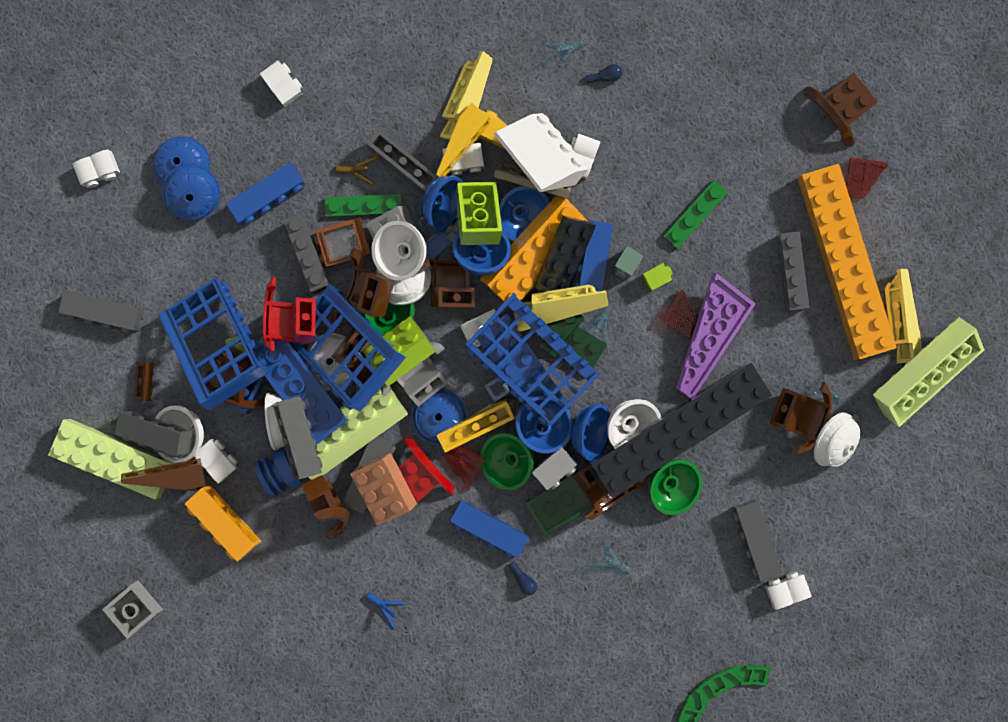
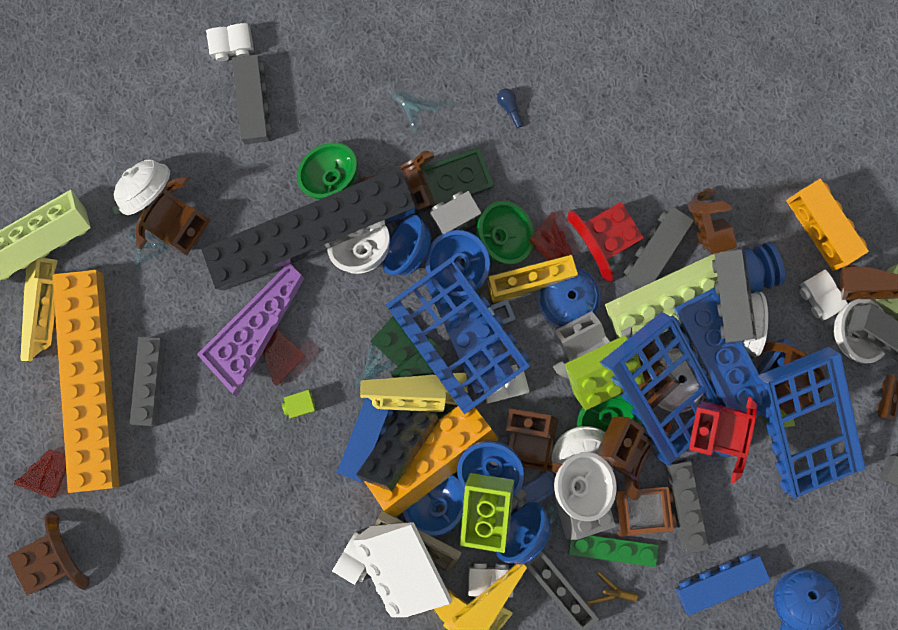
camera: 175 degrees left, 5 degrees down
nougat brick [350,452,417,526] -> none
blue plant [366,592,405,630] -> none
blue brick [450,500,529,558] -> none
sand green brick [612,246,644,280] -> none
green plate [663,180,728,249] -> none

